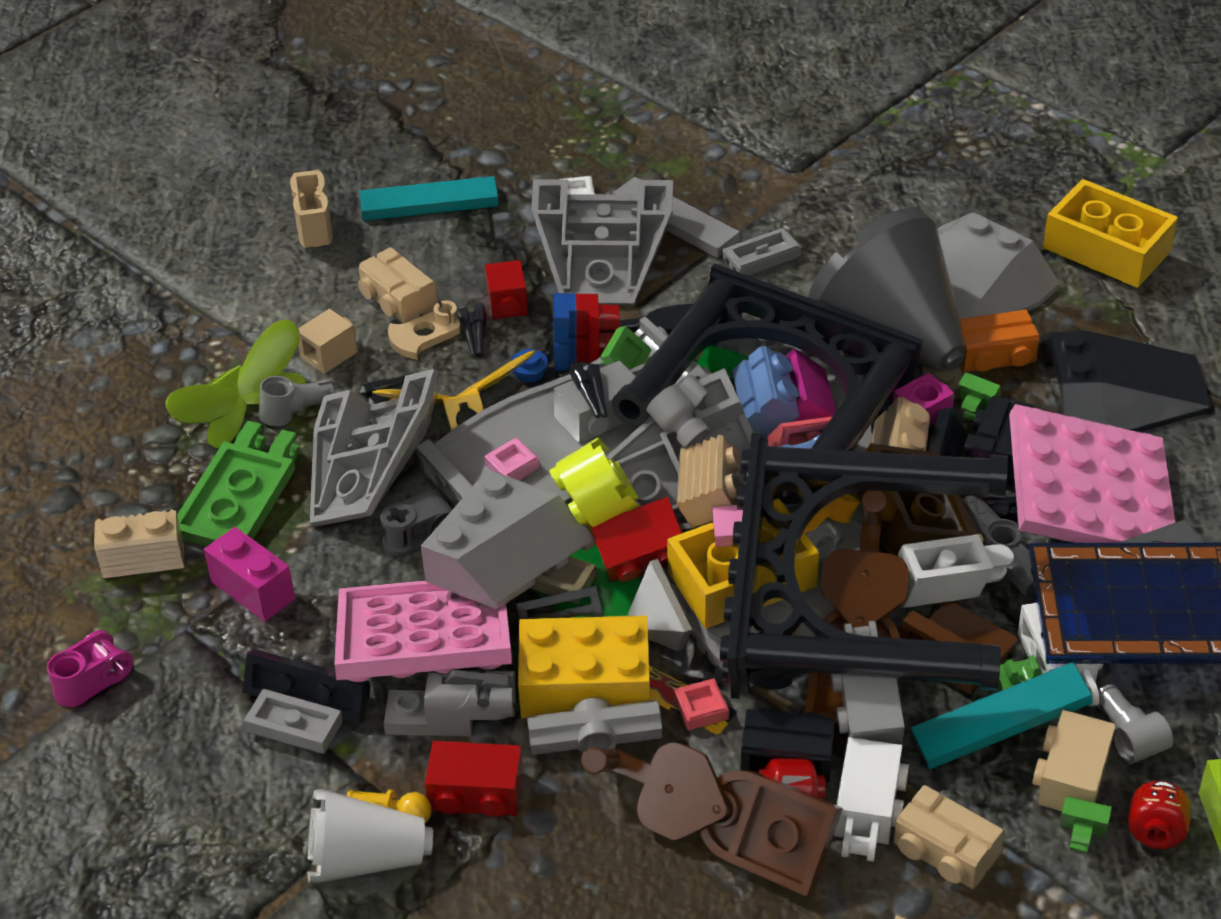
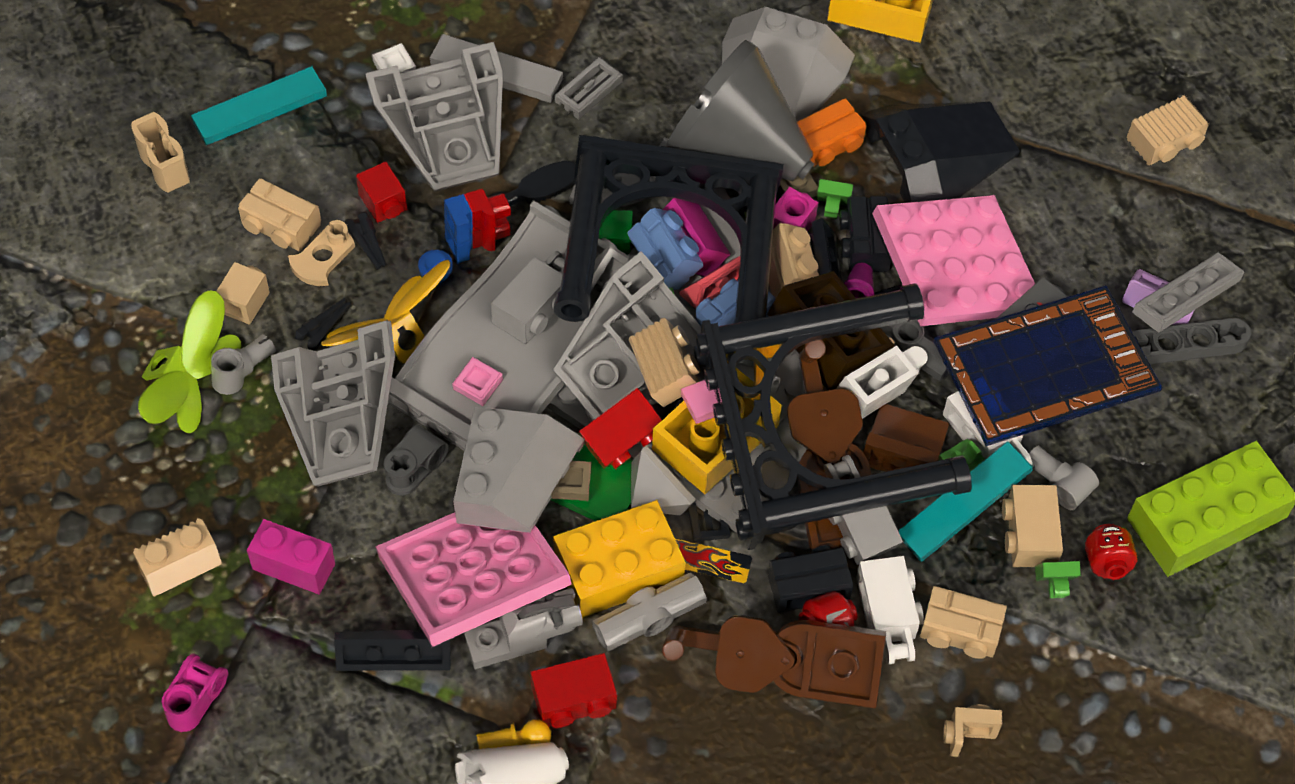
camera: 25 degrees left, 15 degrees up
bright green tile [177,421,300,547] -> none
light grey plate [244,689,343,754] -> none
black tile [516,585,605,619] -> none
neon yellow brick [549,437,641,533] -> none
black piece [569,364,607,418] -> none
bright green tile [600,326,652,370] -> none
light grey piece [646,375,710,449] -> none
coral tile [674,678,729,730] -> none

